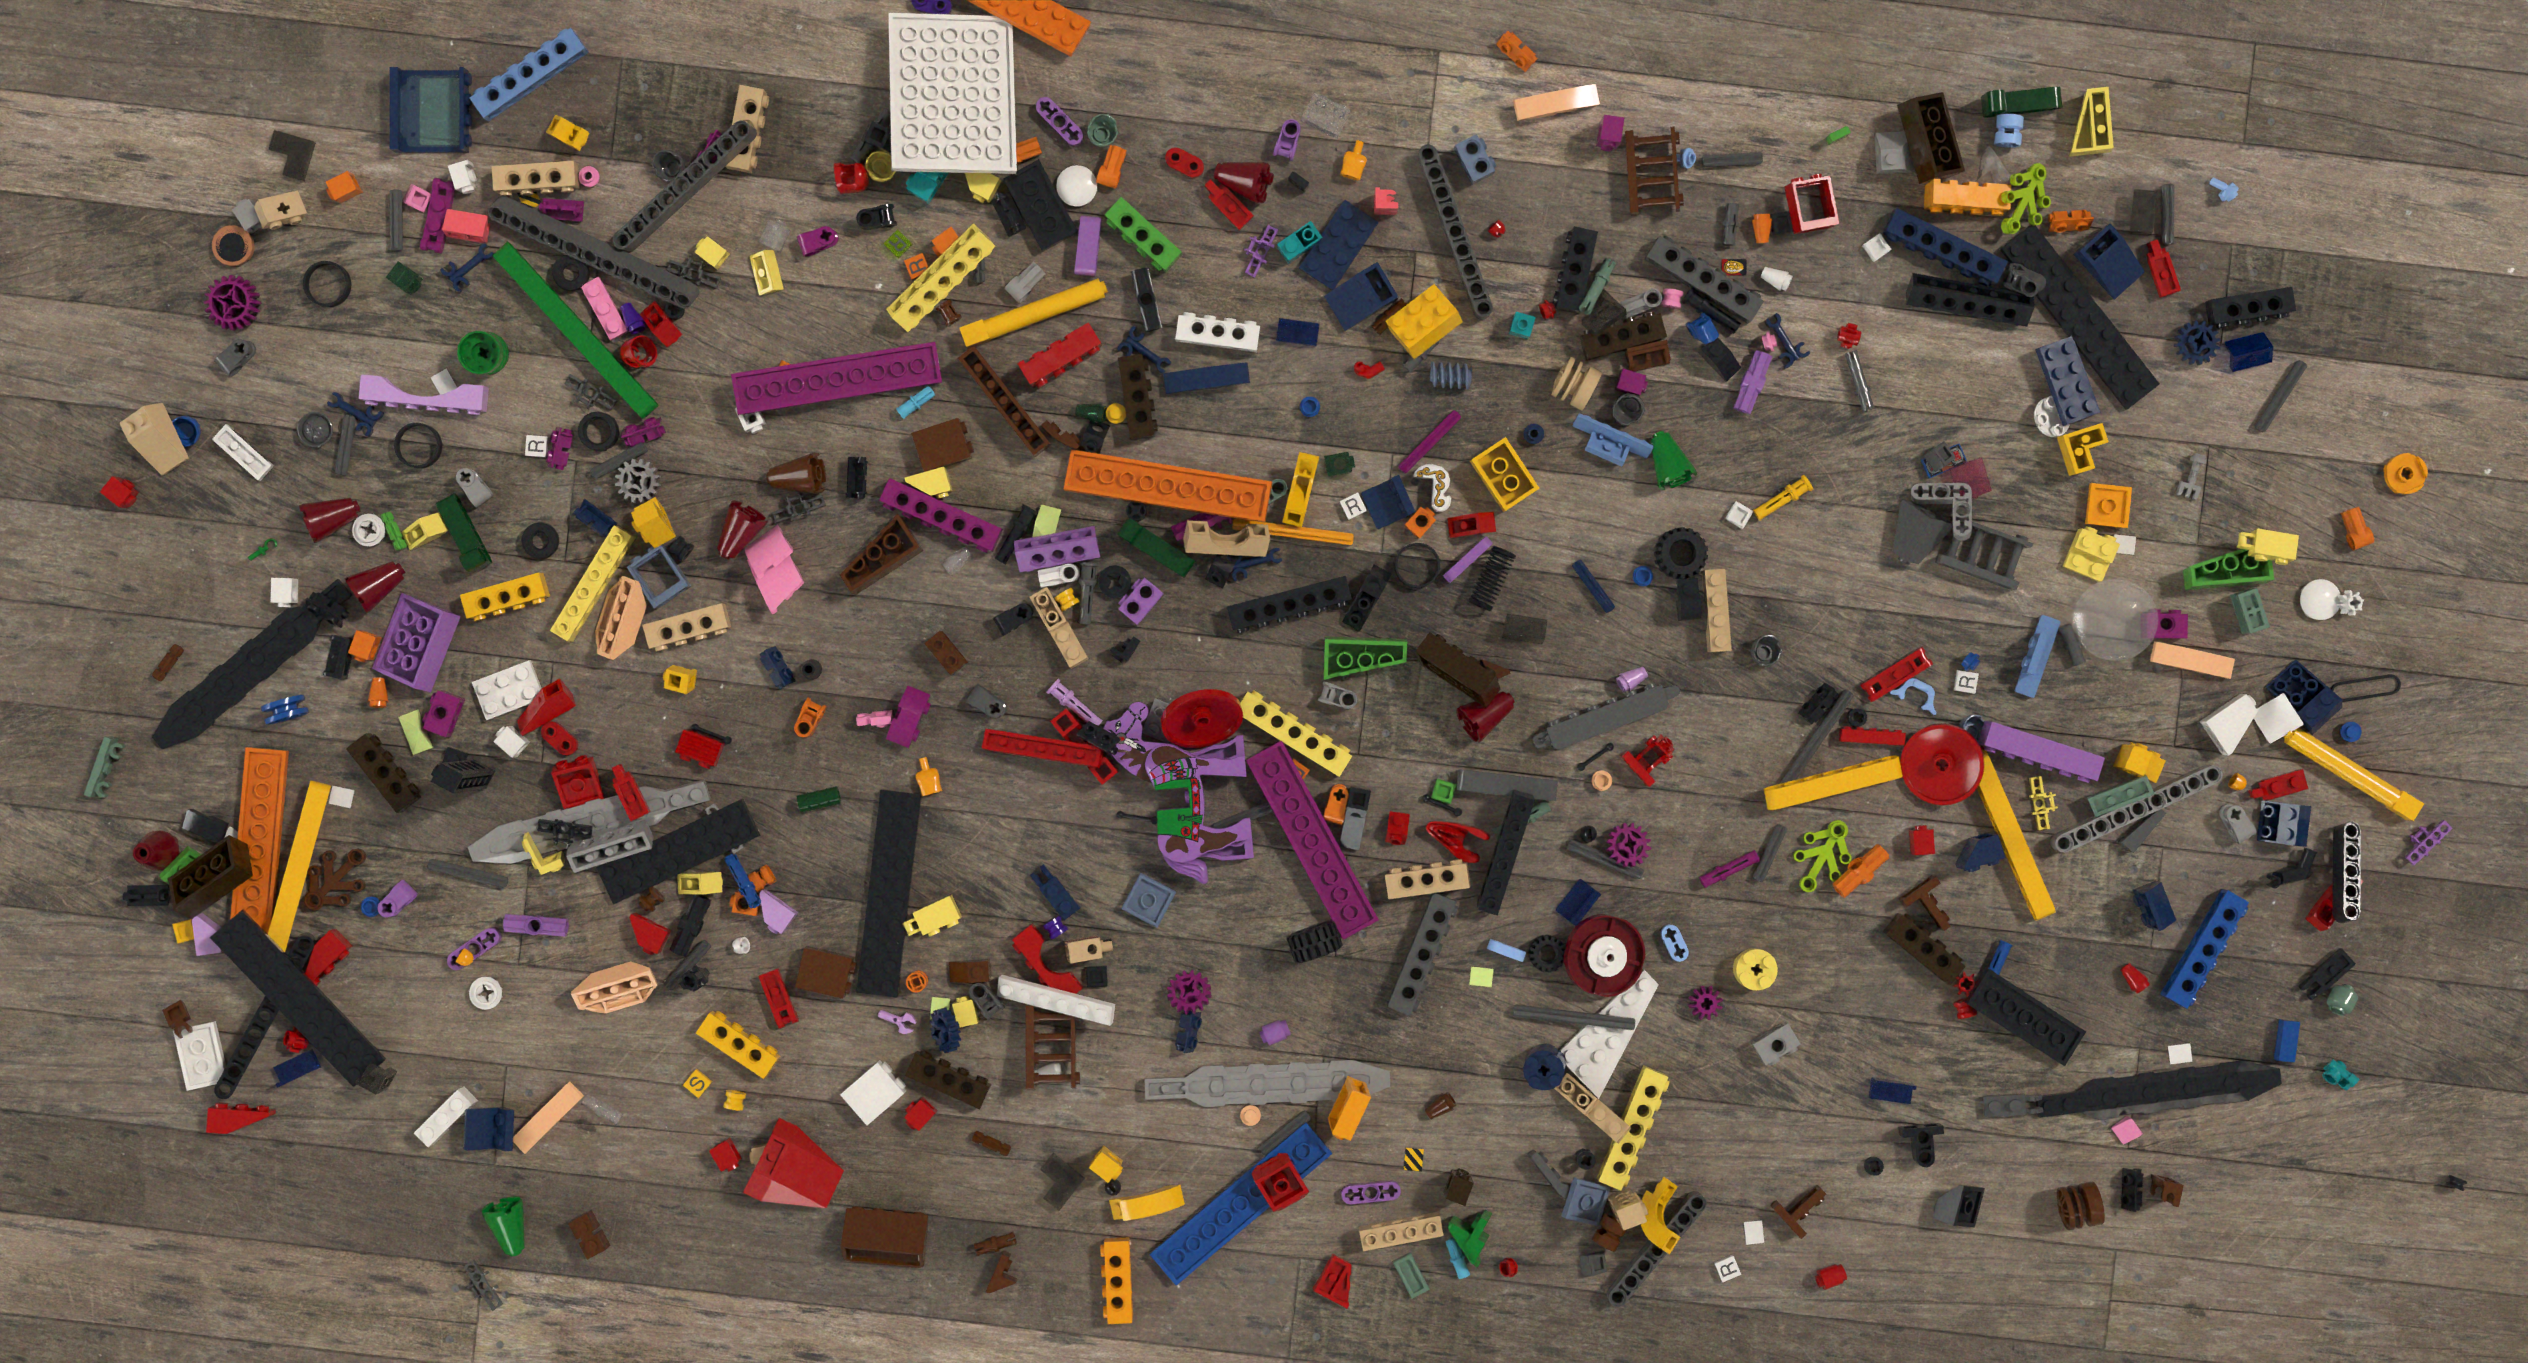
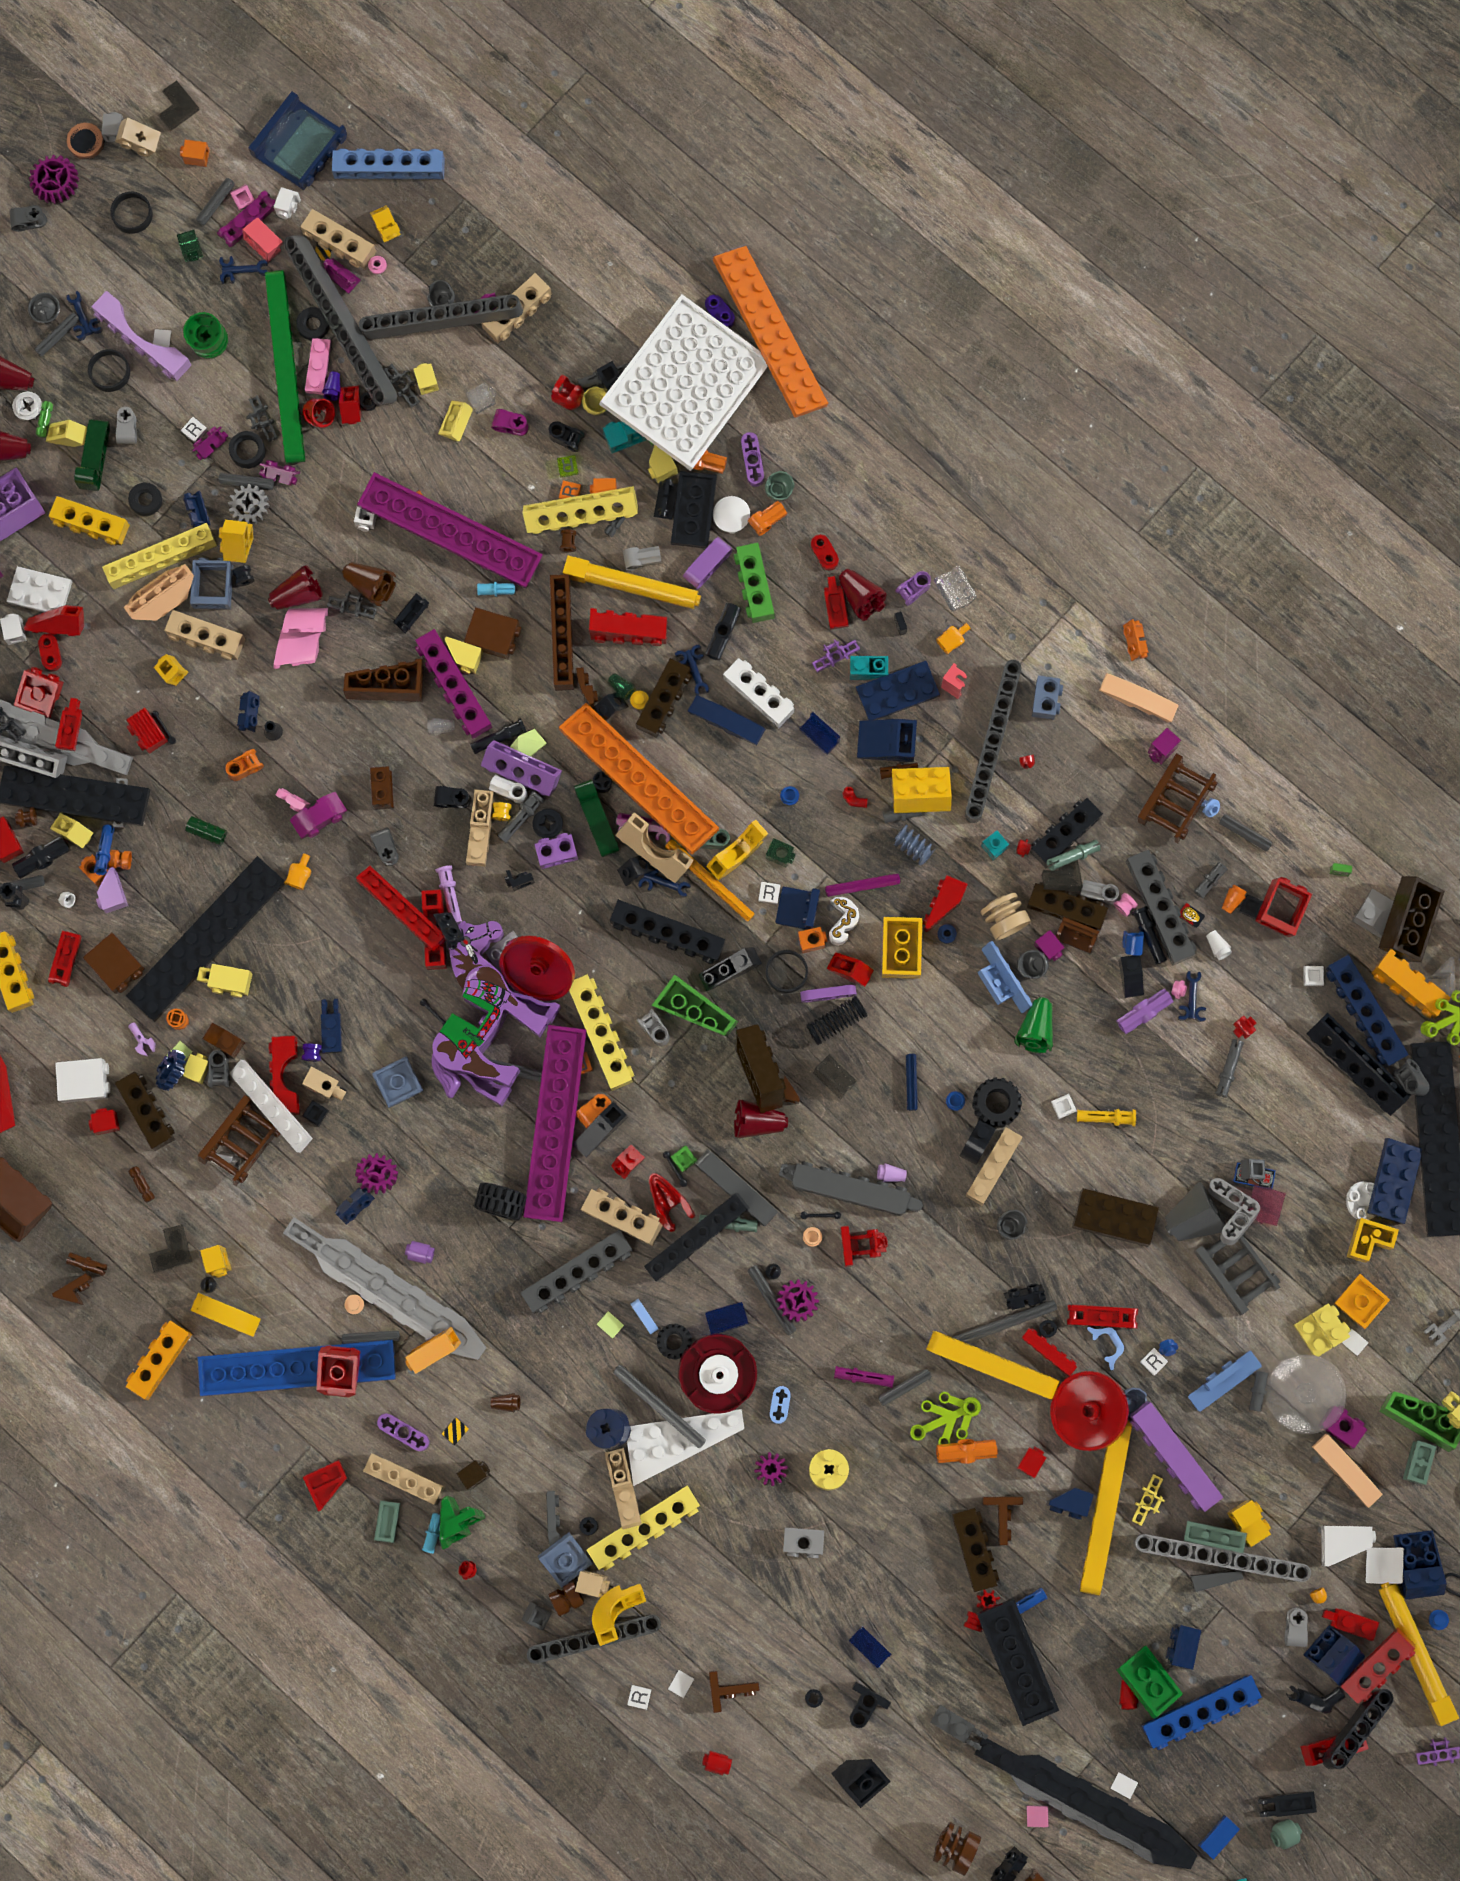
camera: 45 degrees right, 10 degrees down
none -> red slope [922,875,968,932]
none -> dark brown brick [1072,1188,1159,1247]
none -> green plate [1116,1645,1183,1719]
none -> red brick [1341,1628,1415,1704]

